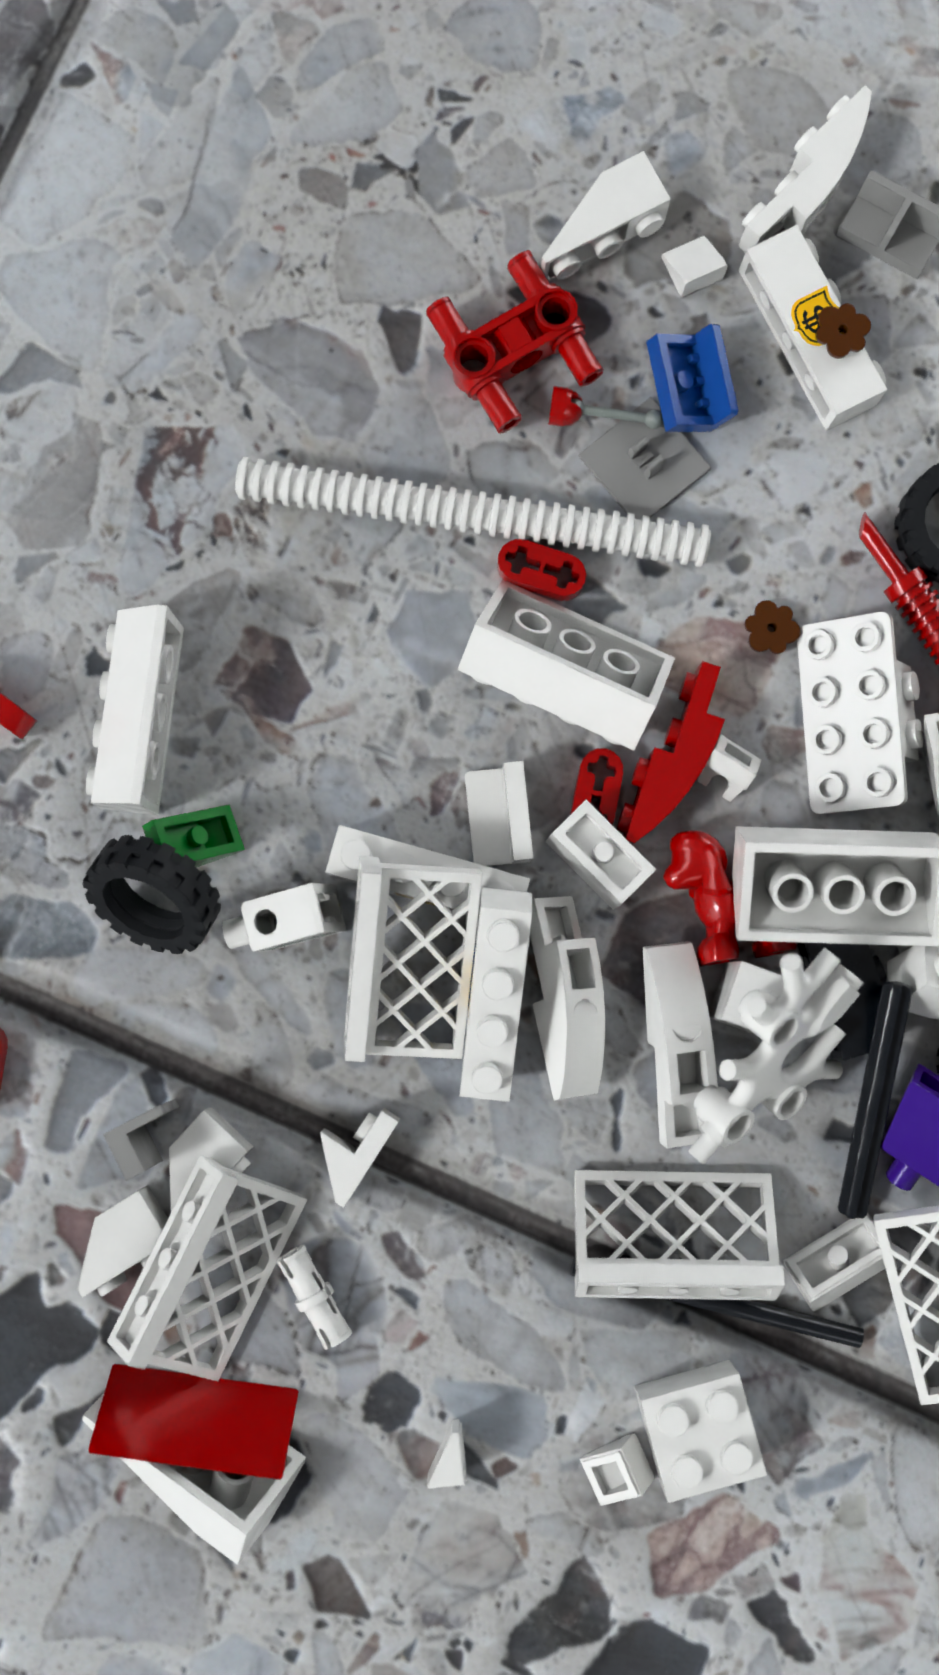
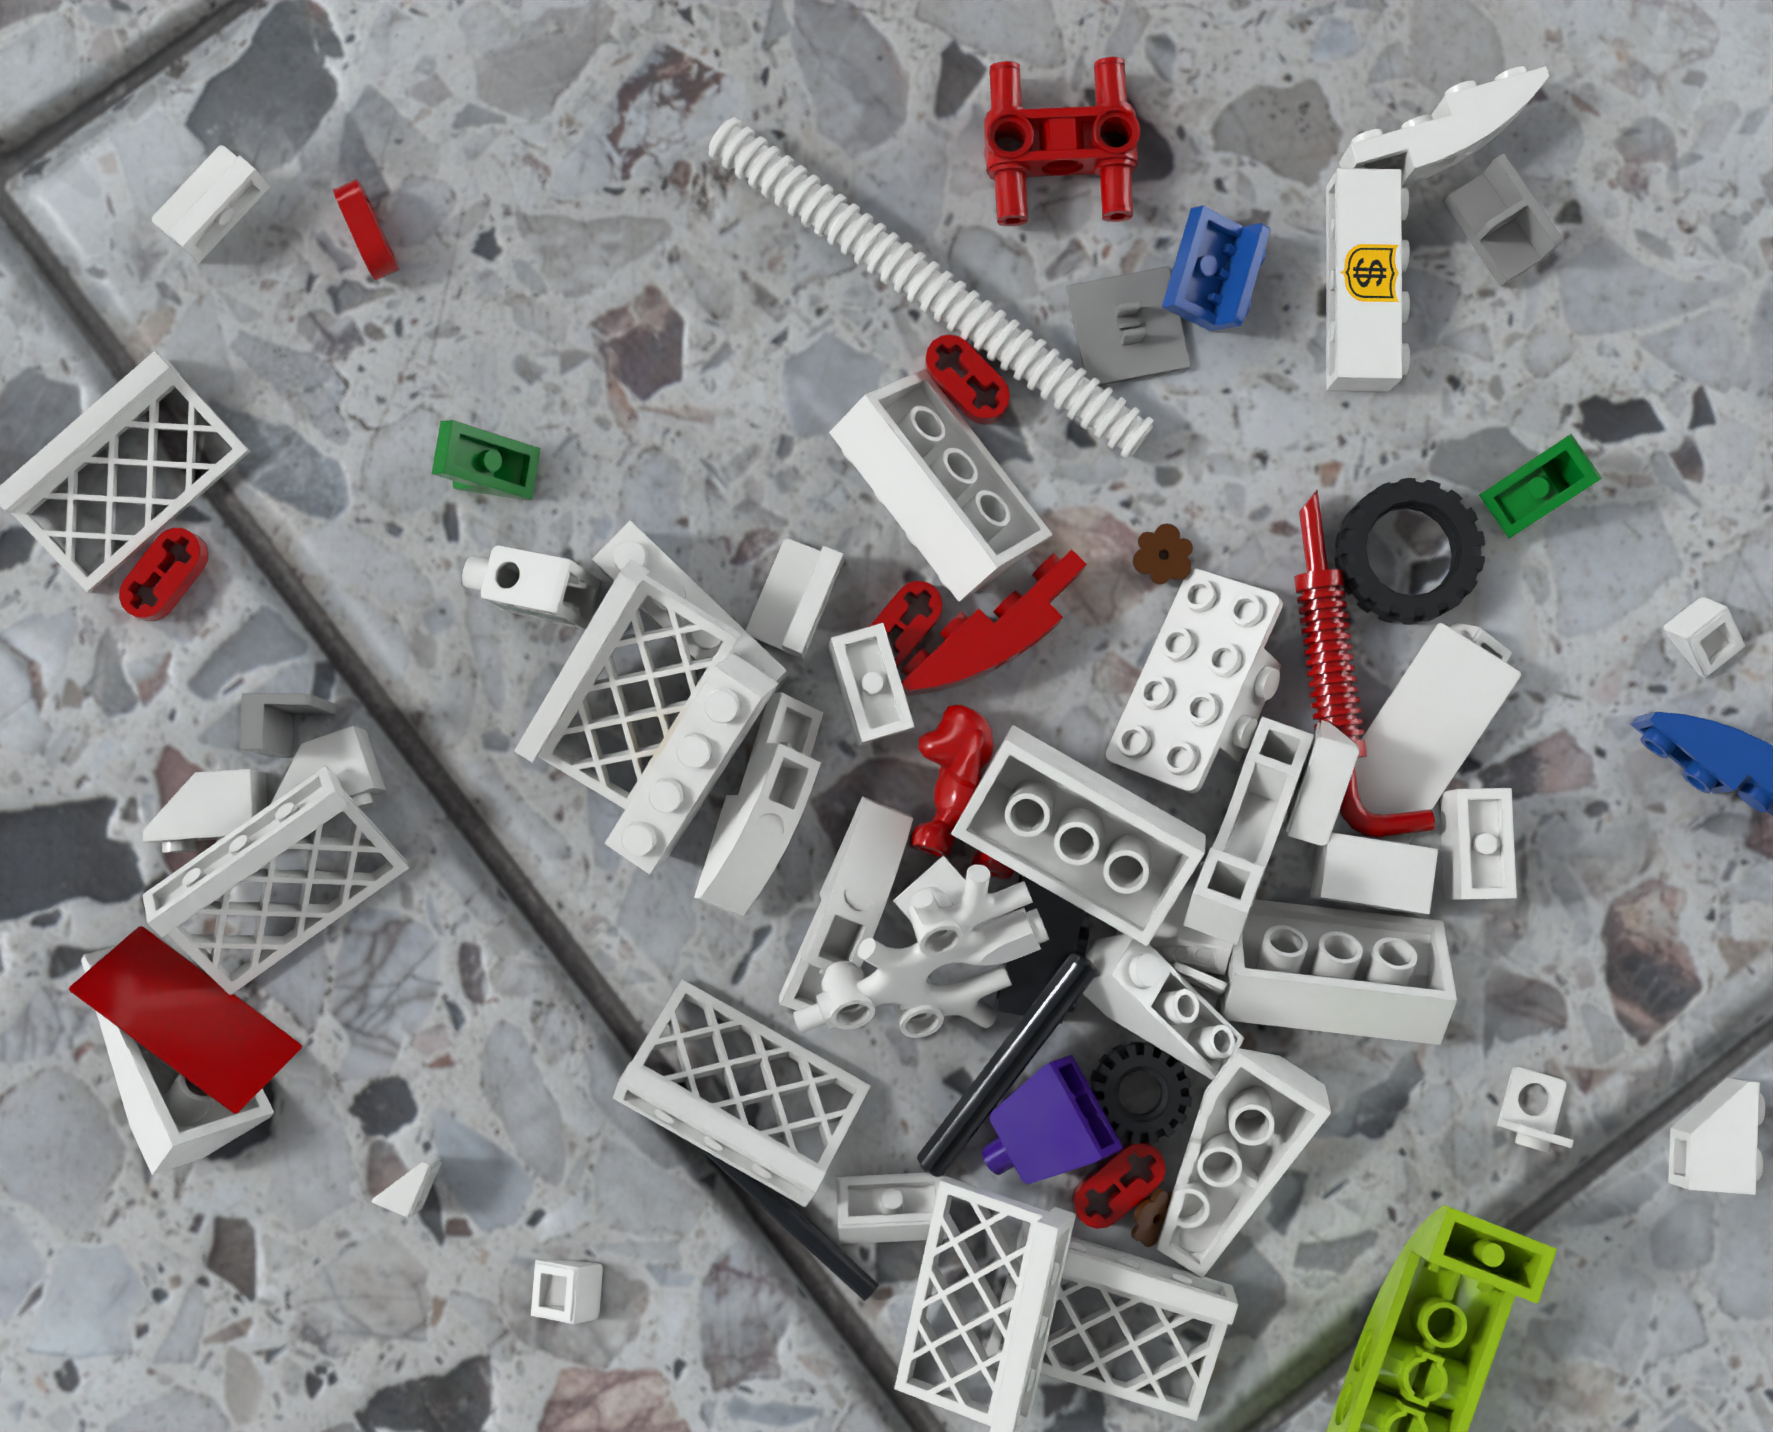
camera: 30 degrees right, 0 degrees up
black tyre [83,835,221,954] -> none
white slope [86,604,184,815] -> none
white pin [276,1244,352,1350] -> none
white slope [320,1108,400,1208] -> none
white slope [541,151,671,281] -> none
hinge [548,386,663,429] -> none
white brick [634,1360,767,1503] -> none
white slope [661,236,728,298] -> none
white tile [698,735,762,802] -> none
reddish brown plant [815,303,871,359] -> none

